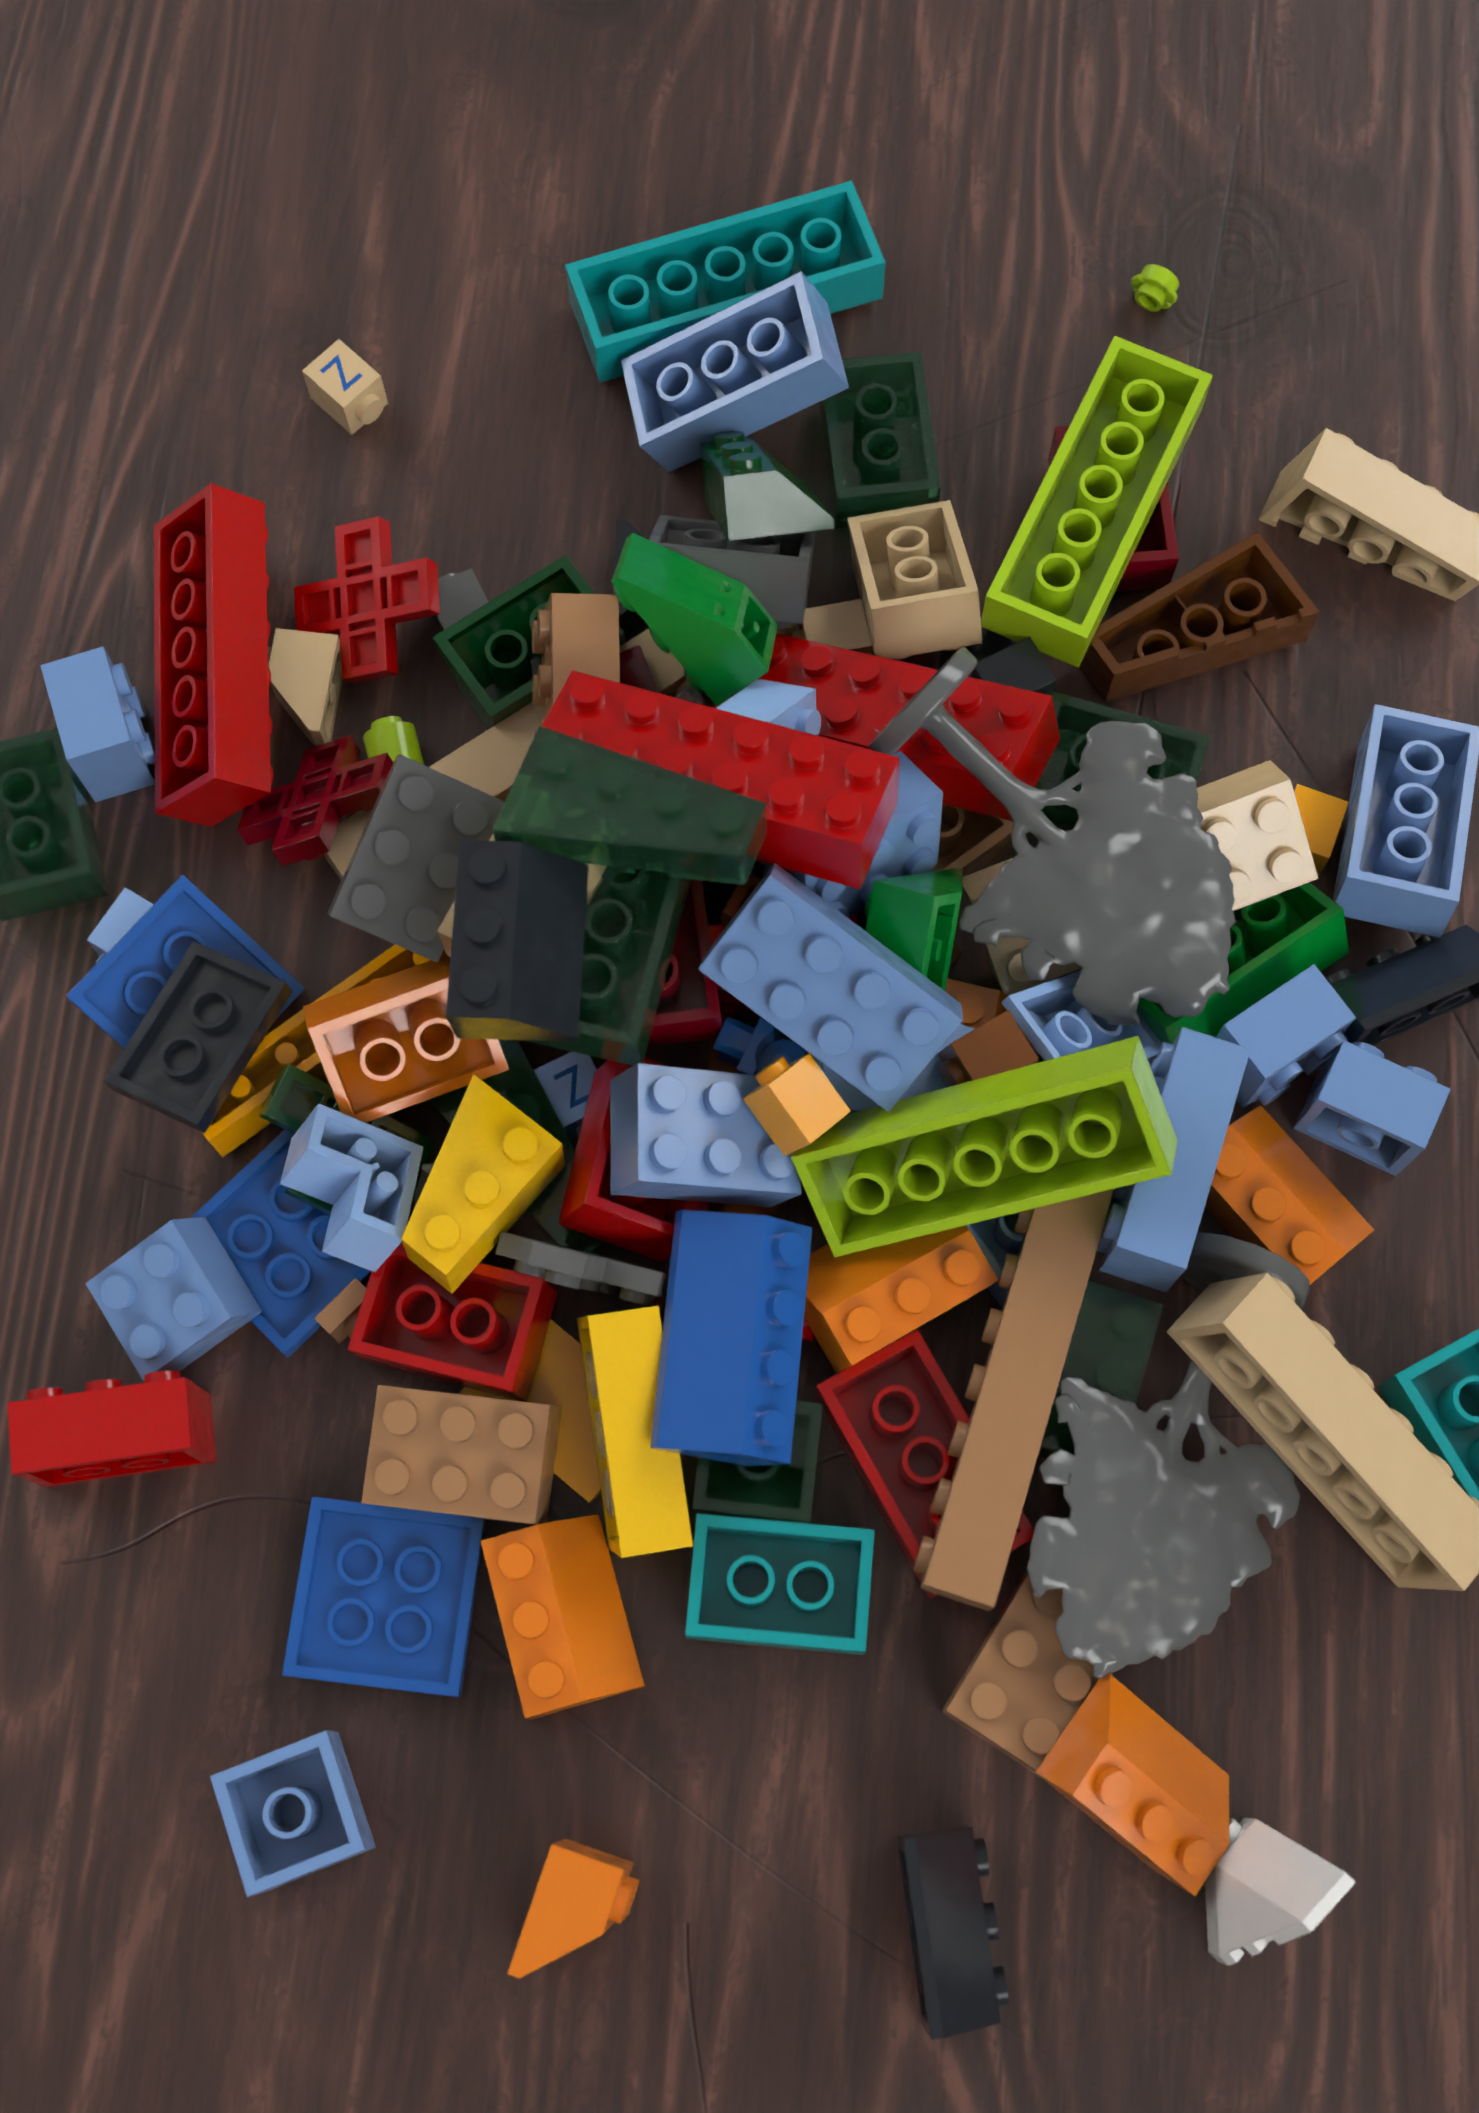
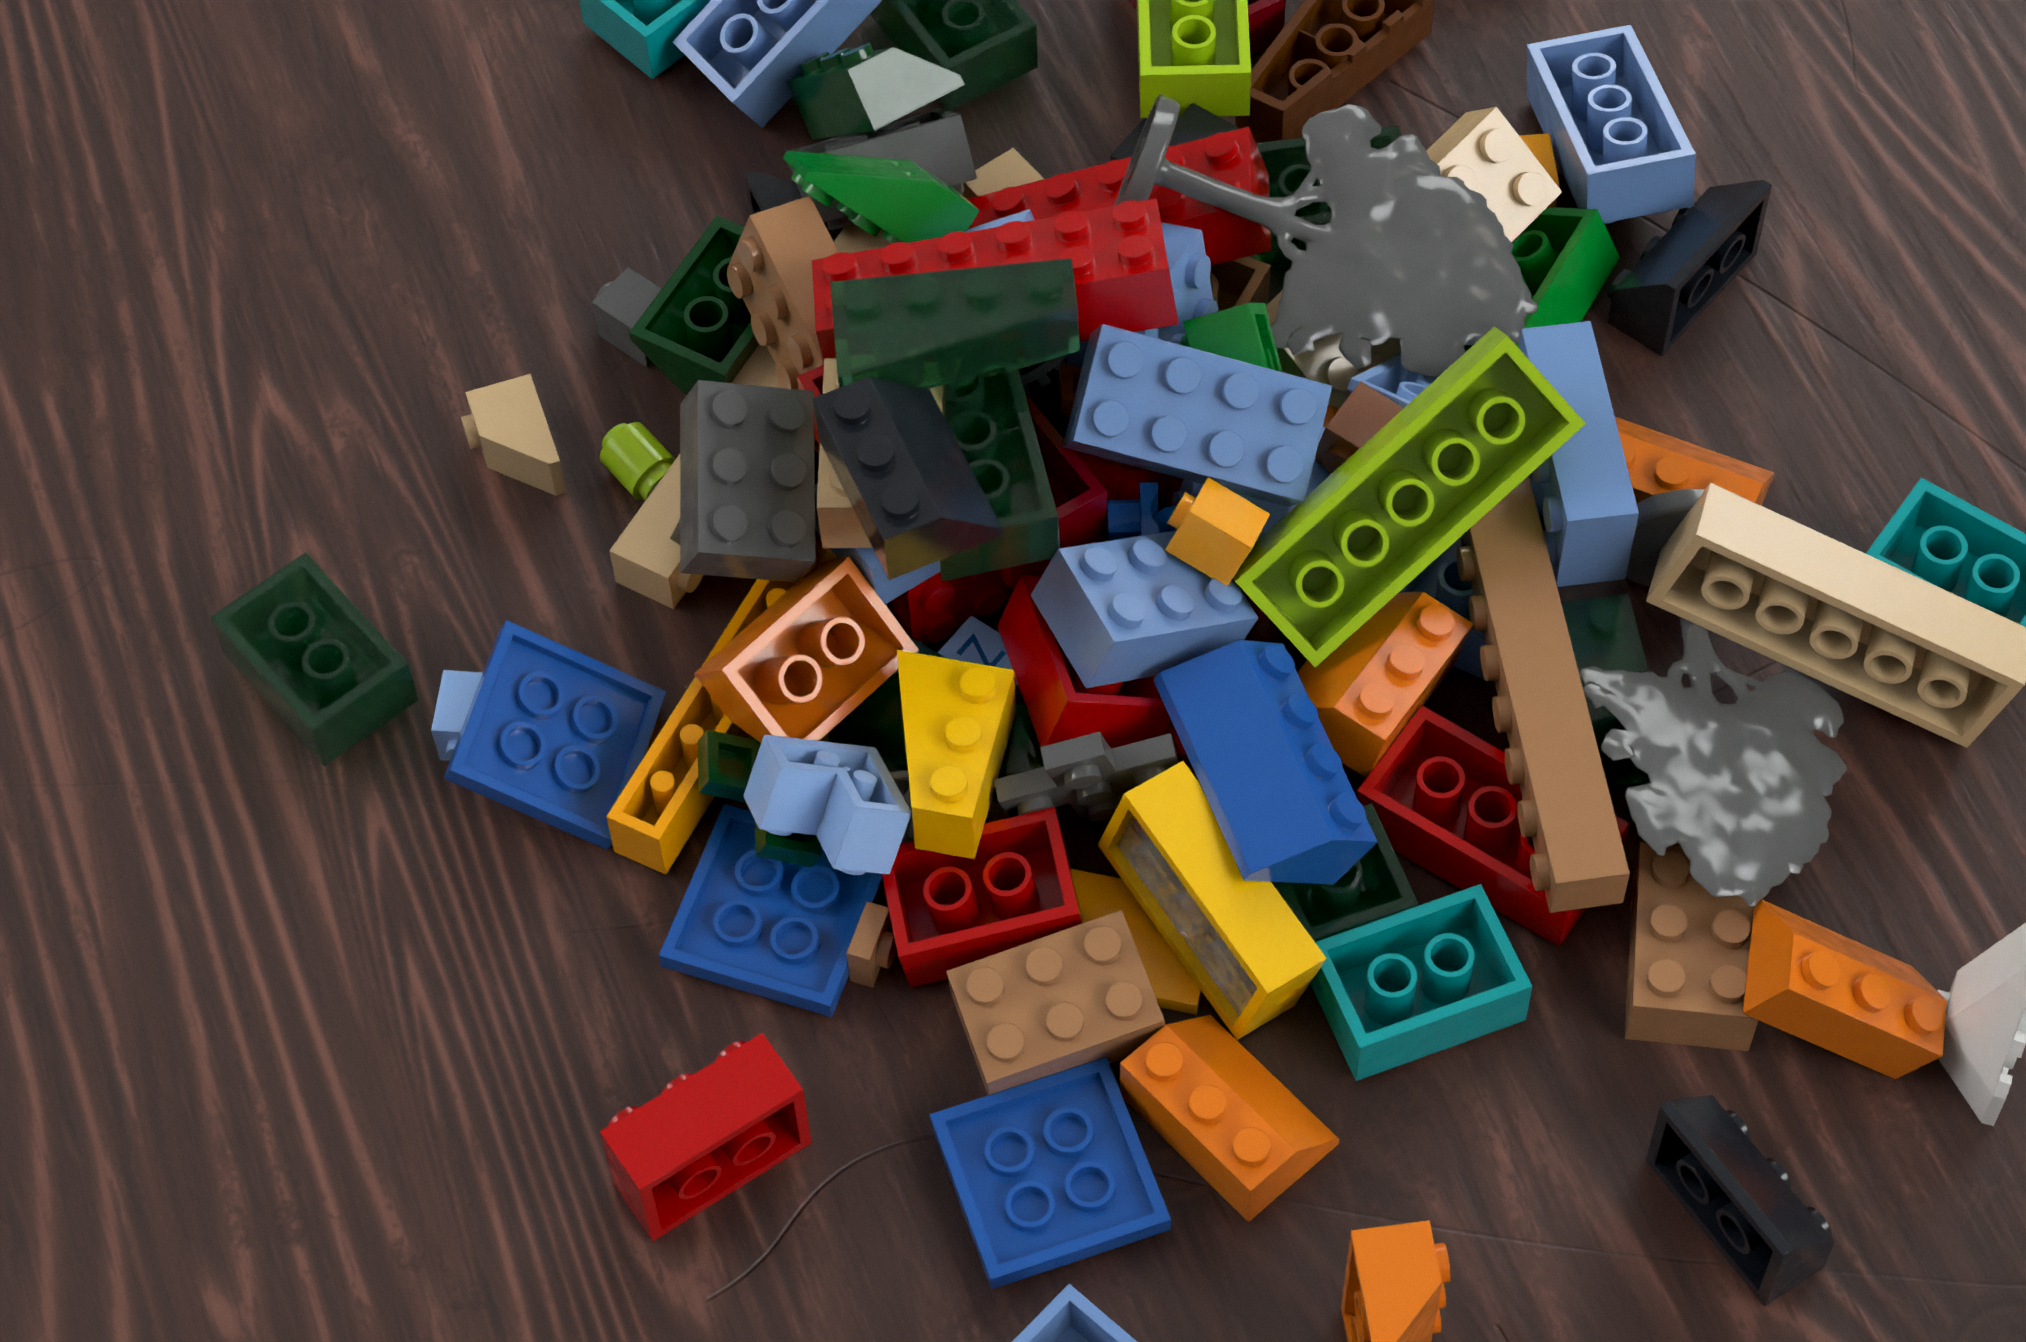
camera: 25 degrees left, 15 degrees down
medium blue brick [40,646,155,802] -> none
medium blue brick [85,1217,262,1381] -> none
black plate [104,941,292,1133] -> none
red brick [153,483,273,827] -> none
dark red plate [237,735,393,866] -> none
red plate [294,516,440,684] -> none
tan brick [302,339,388,435] -> none
tan brick [847,500,982,660] -> none
medium blue brick [1216,964,1356,1109] -> none
medium blue brick [1293,1040,1451,1176] -> none

